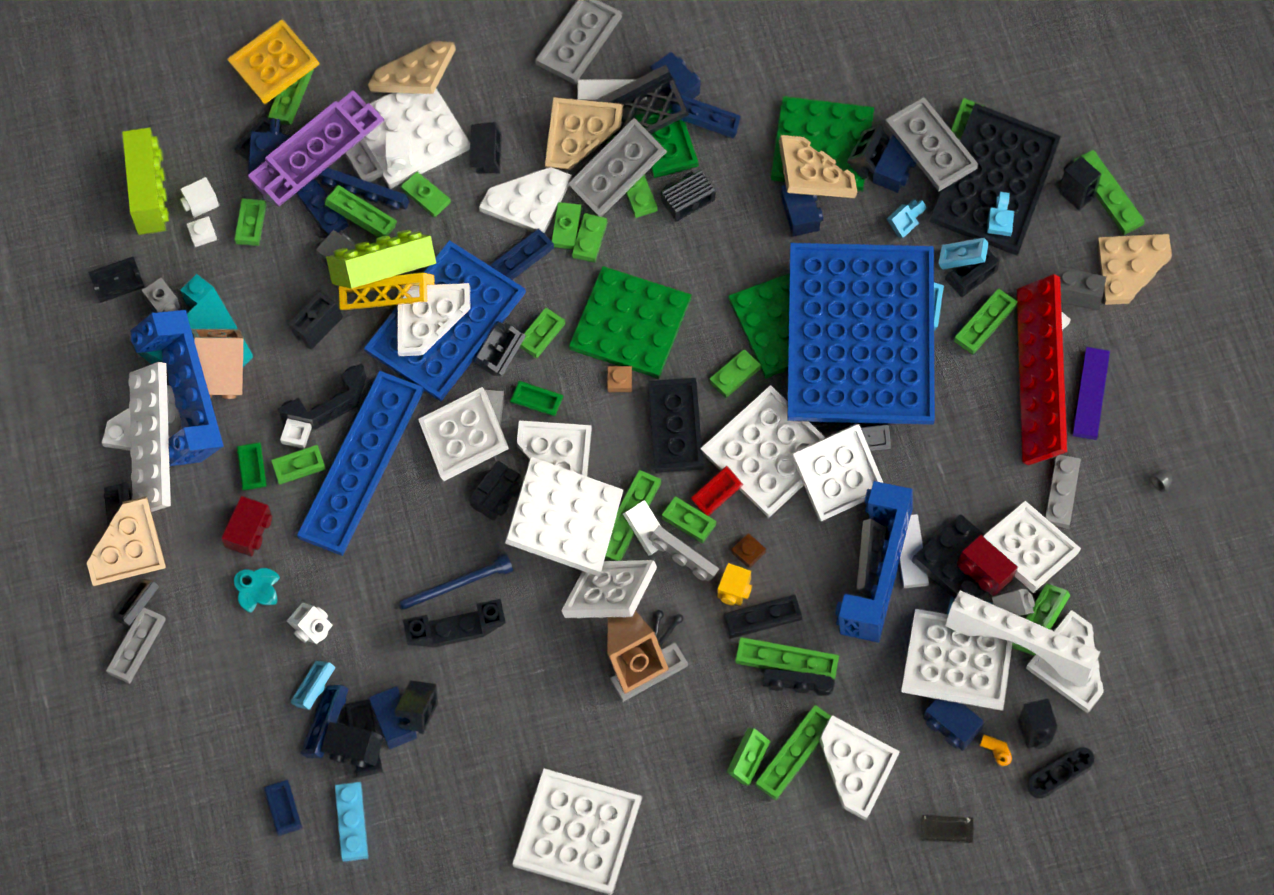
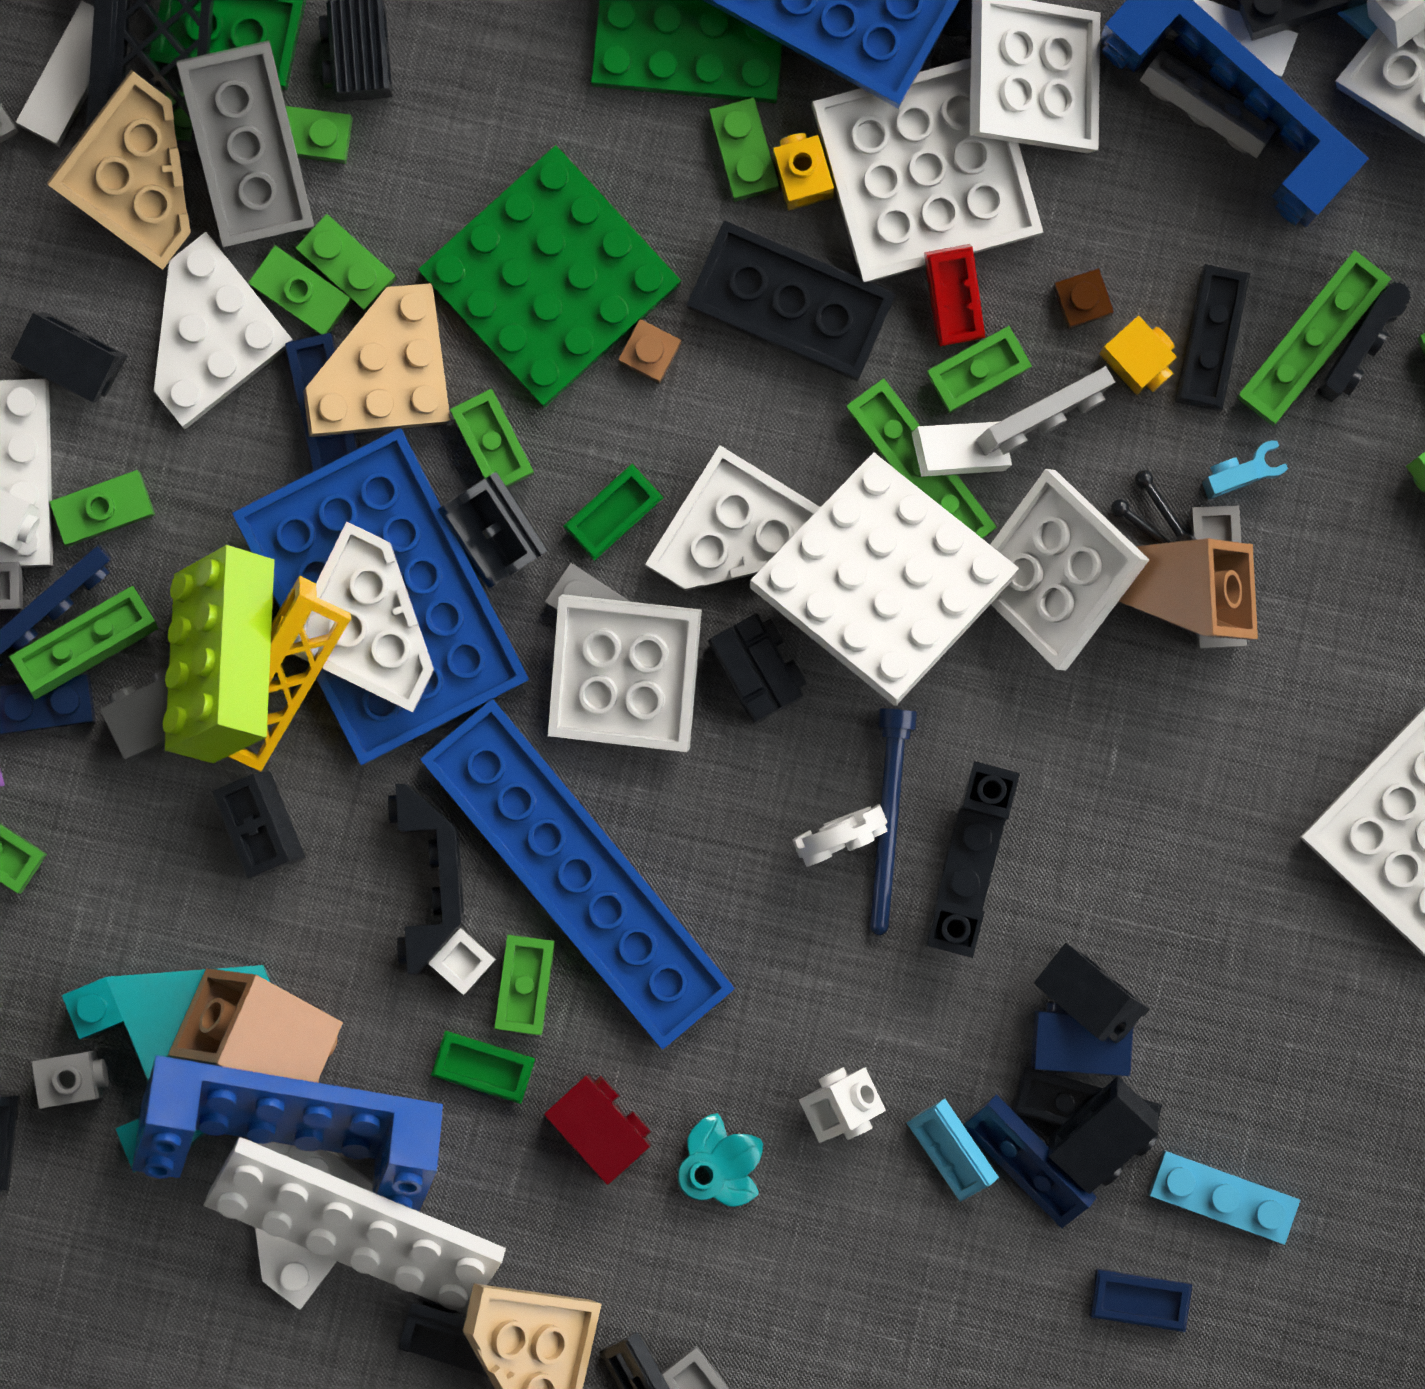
camera: 60 degrees left, 20 degrees up
none -> tan plate [303,283,451,437]
none -> yellow brick [773,133,834,211]
none -> white plate [792,804,887,867]
none -> medium azure plate [1202,441,1288,500]

